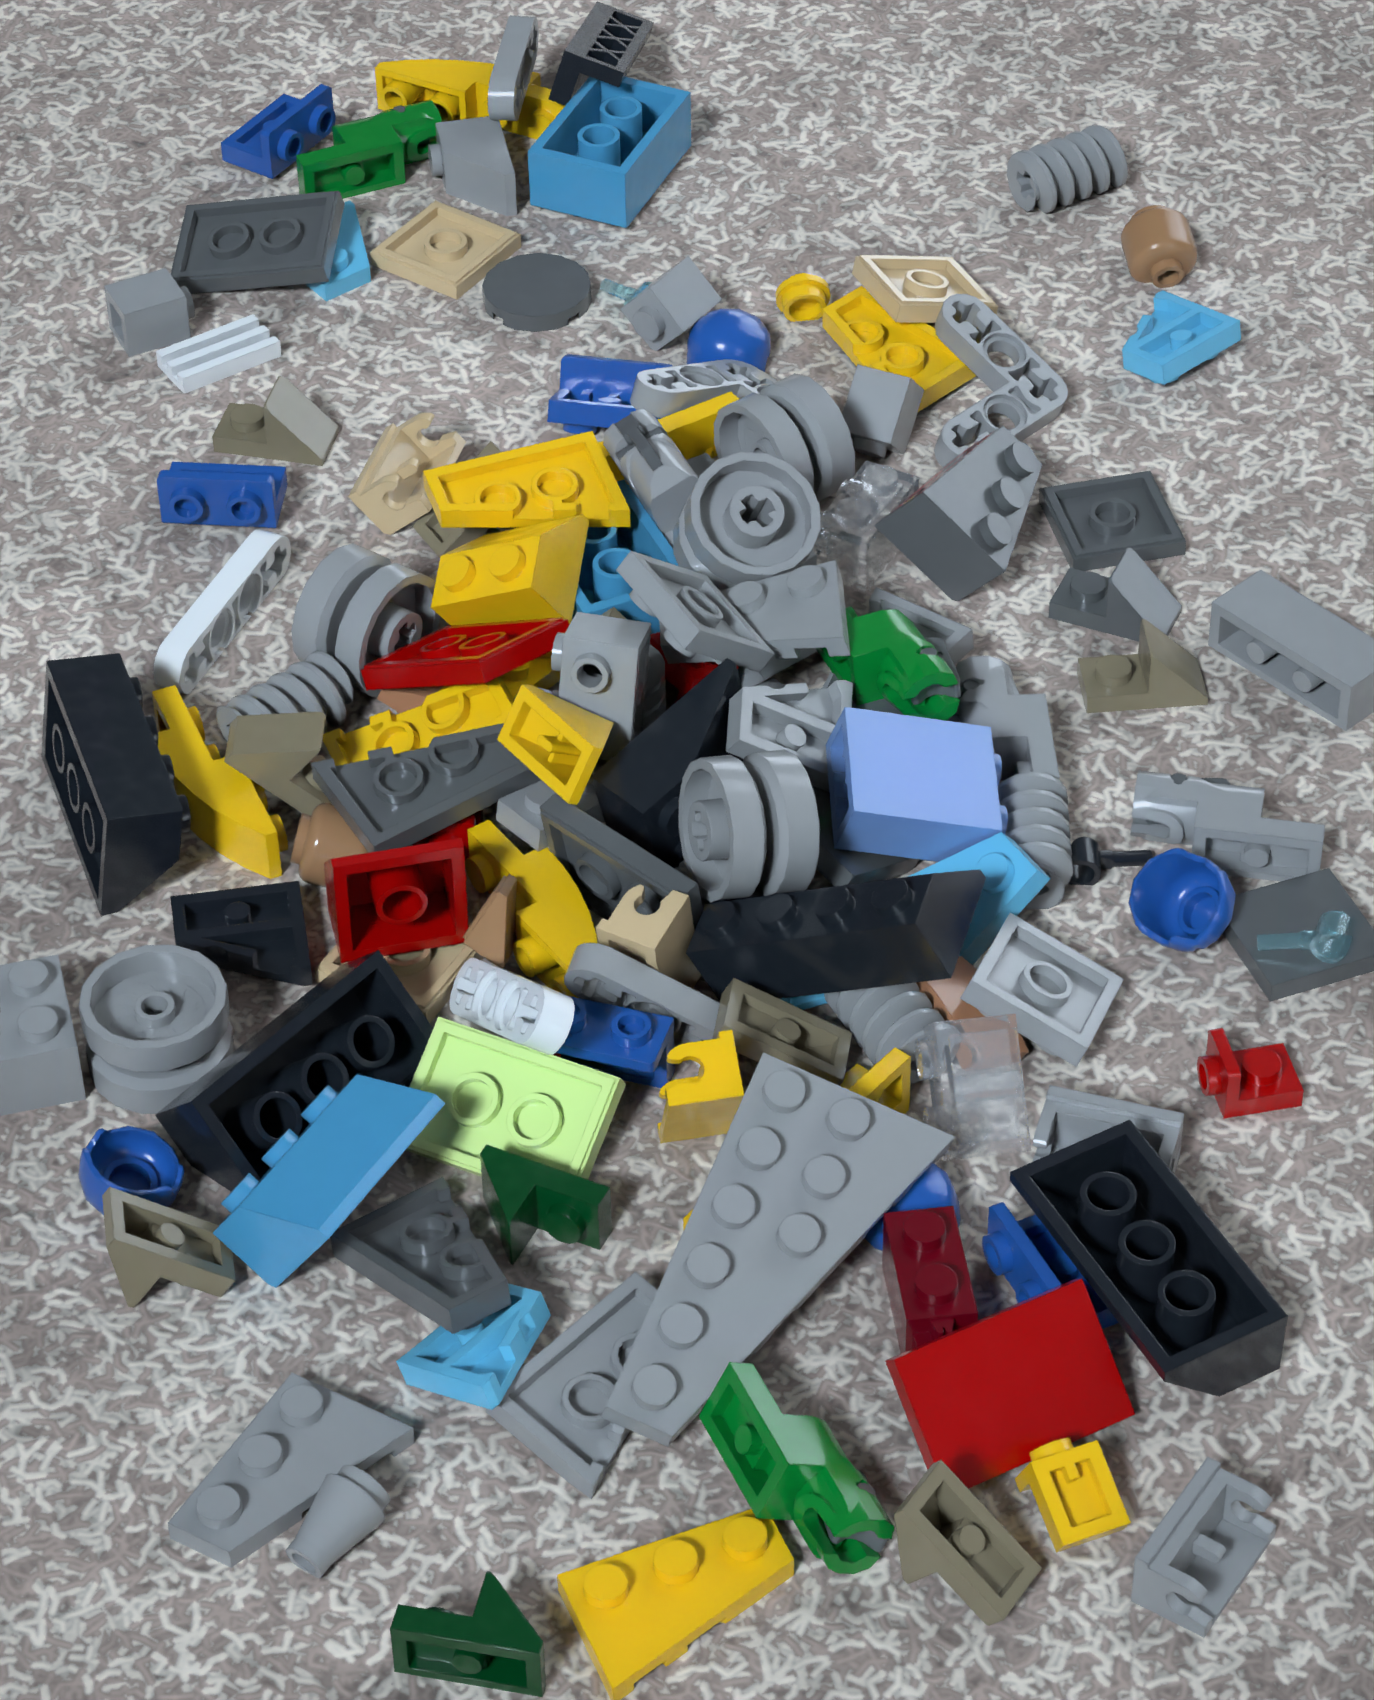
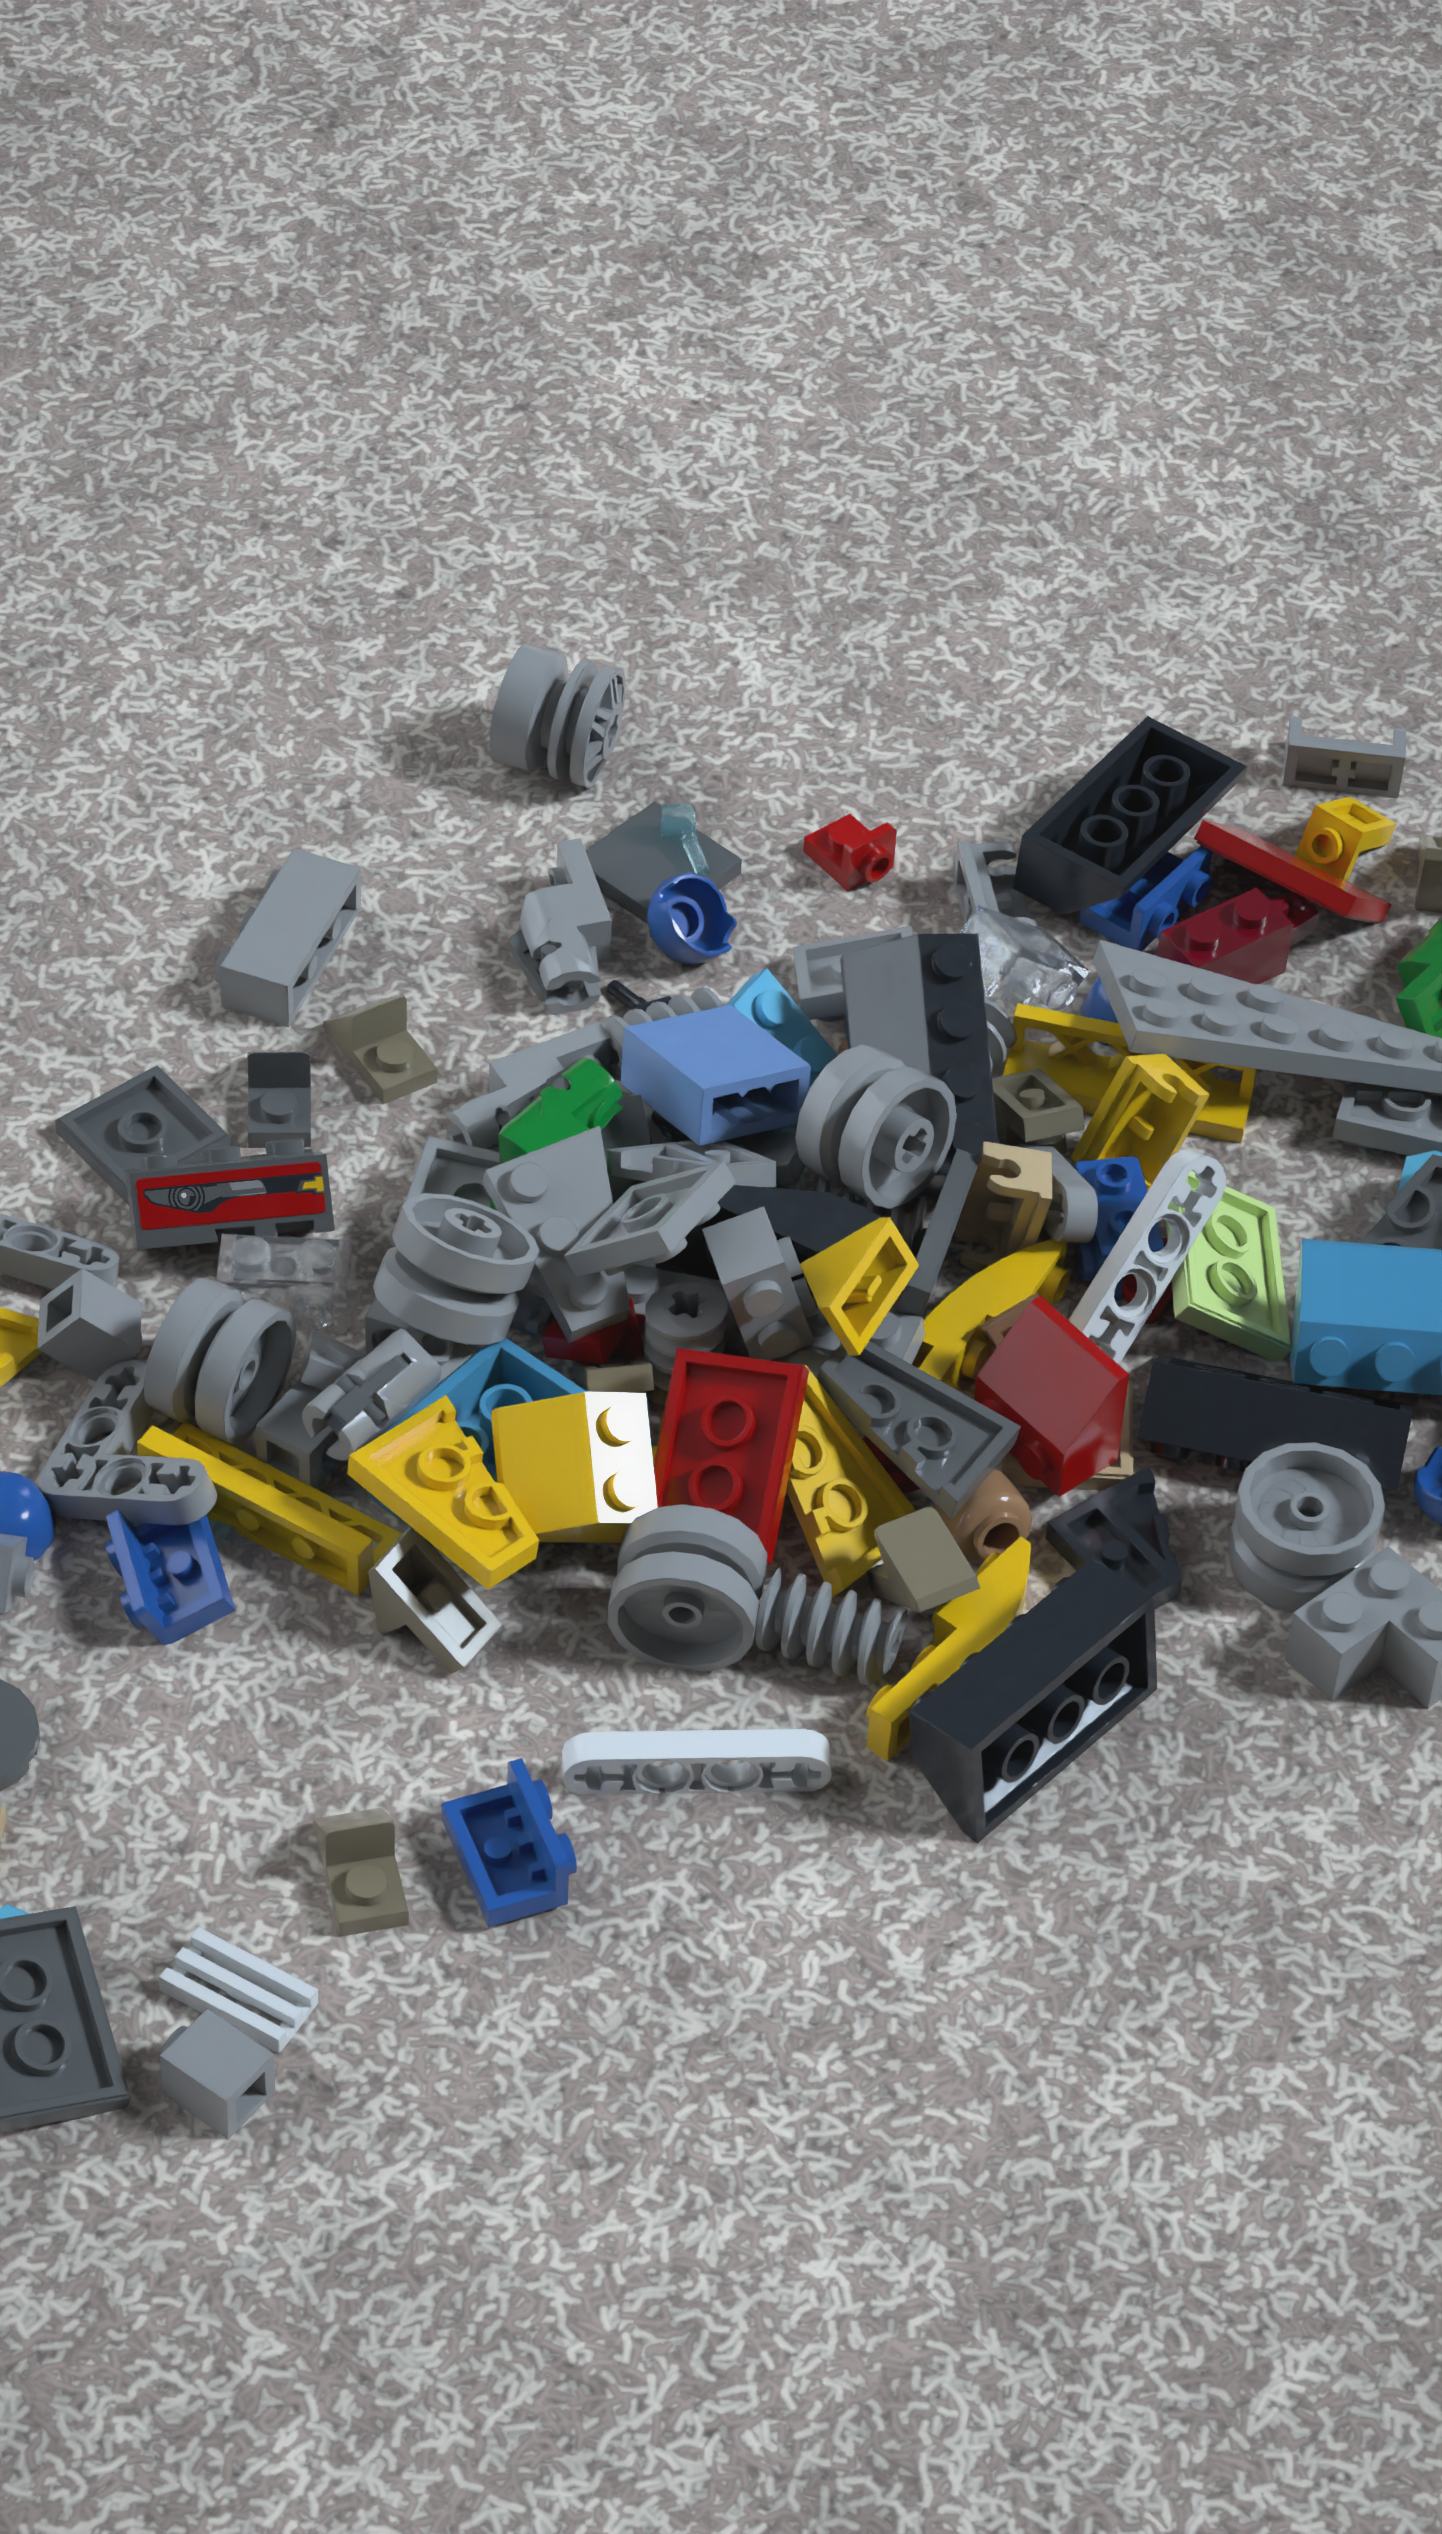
camera: 120 degrees left, 5 degrees up
tan hinge [348,413,466,535] -> none
dark green slope [480,1144,612,1265] -> none

